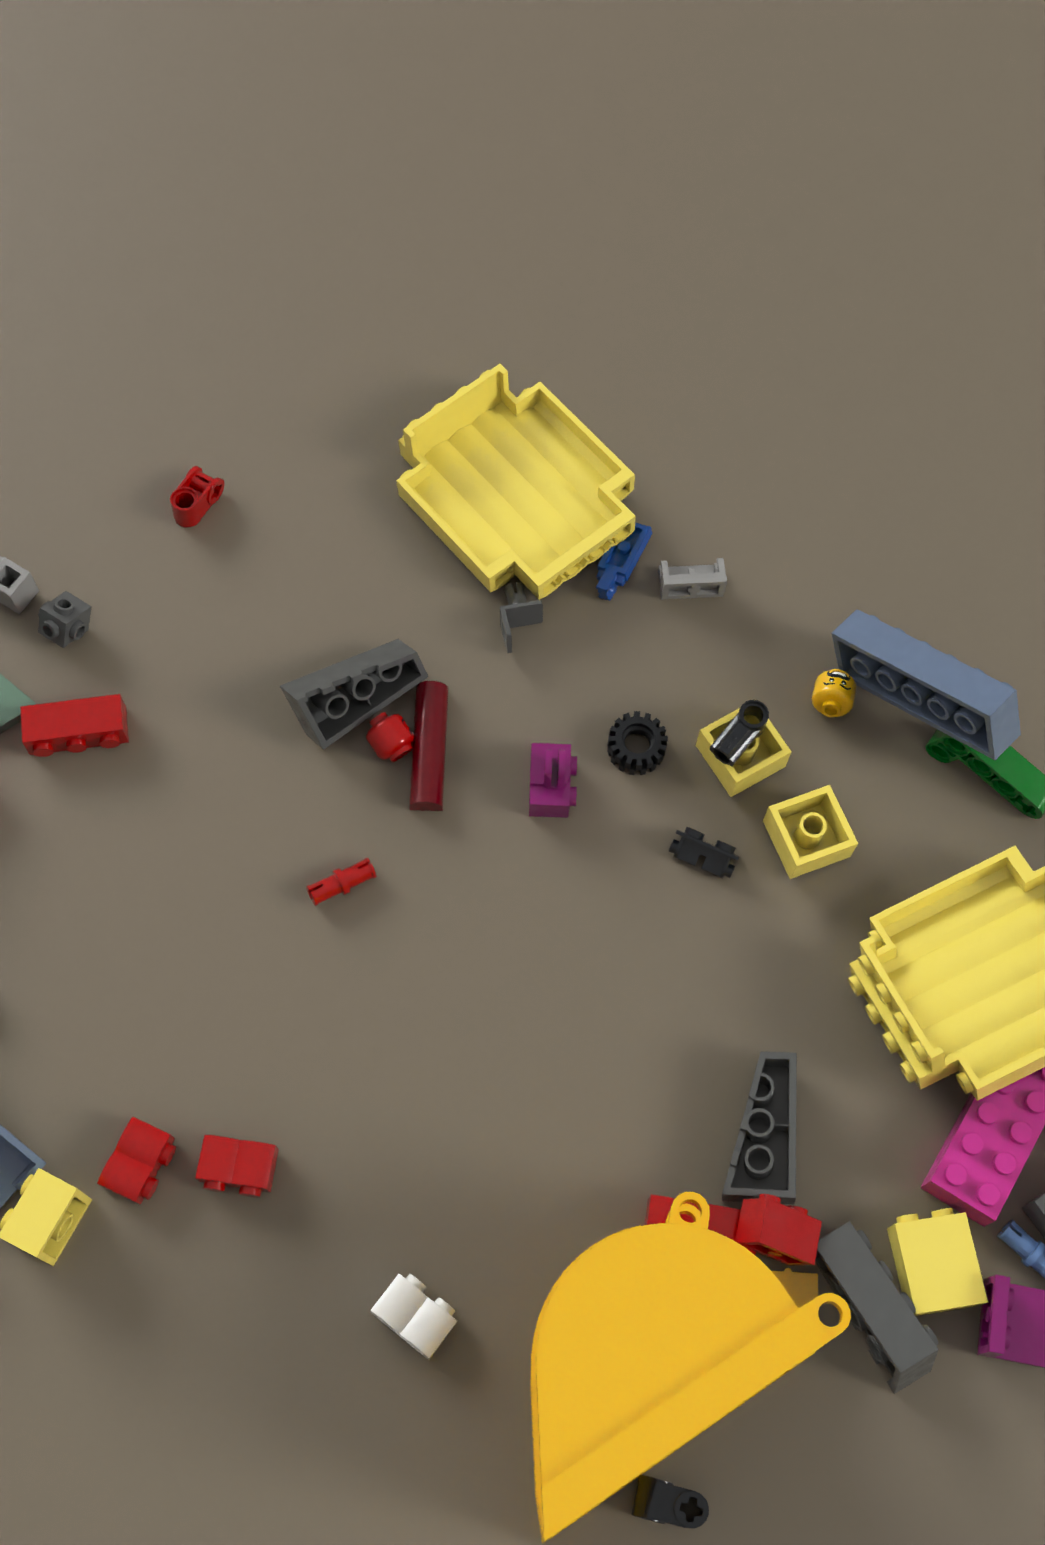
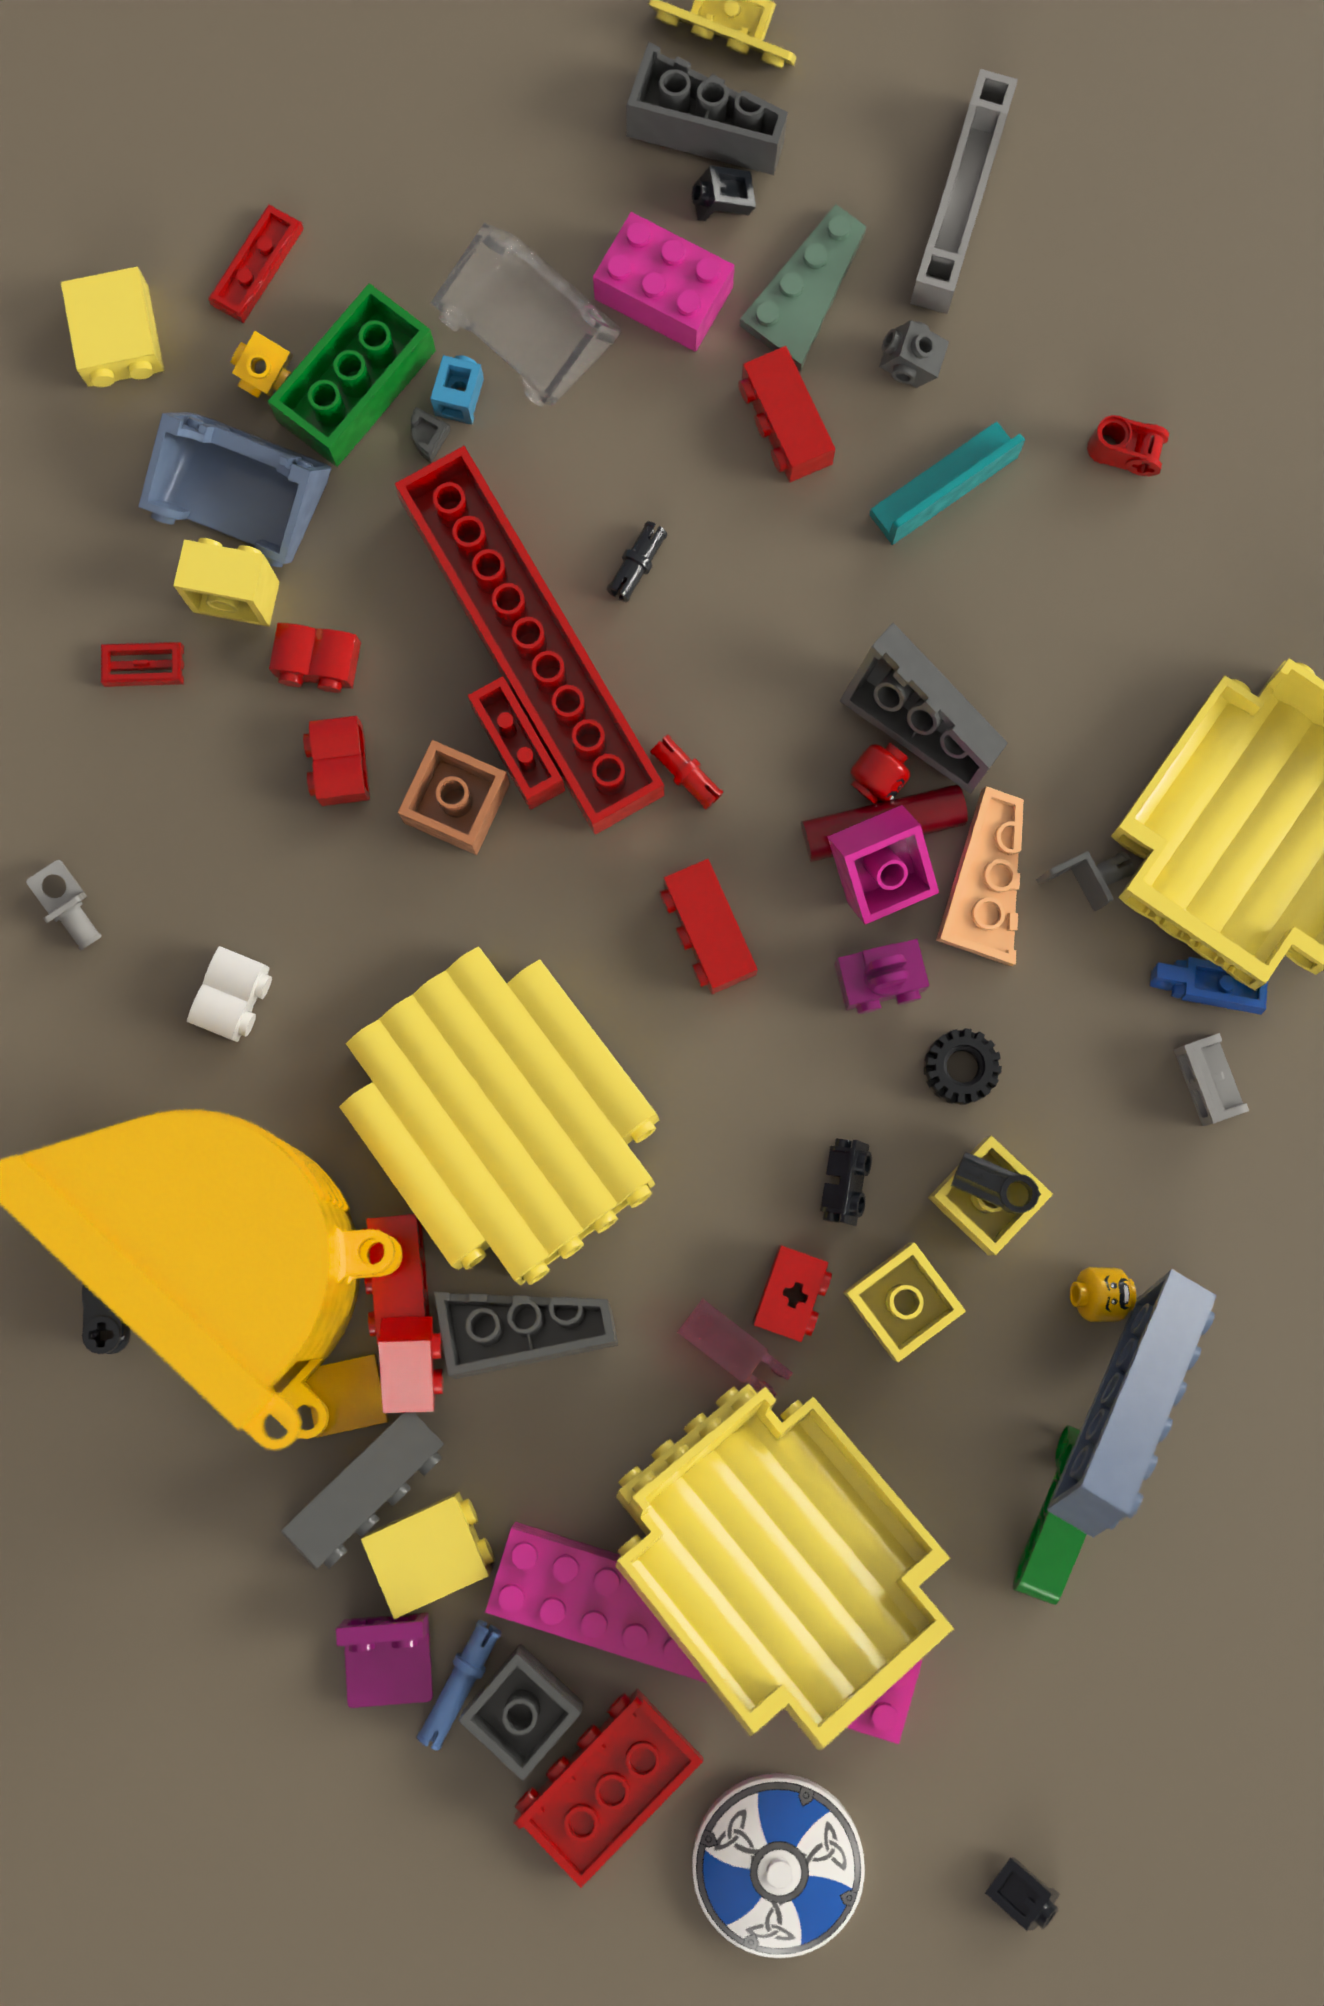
camera: 80 degrees right, 15 degrees up
none -> light grey bracket [26,860,102,951]
none -> red tile [101,642,184,687]
none -> light yellow panel [339,946,660,1285]
none -> red brick [394,445,664,835]
none -> nougat brick [398,740,510,855]
none -> red brick [468,676,565,810]
none -> black pin [606,521,668,602]
none -> red brick [659,858,758,994]
none -> clear pink hinge [677,1298,793,1398]
none -> red brick [752,1245,832,1342]
none -> dark pink brick [828,805,939,925]
none -> teal panel [869,421,1025,545]
none -> light nougat wing [936,786,1024,966]

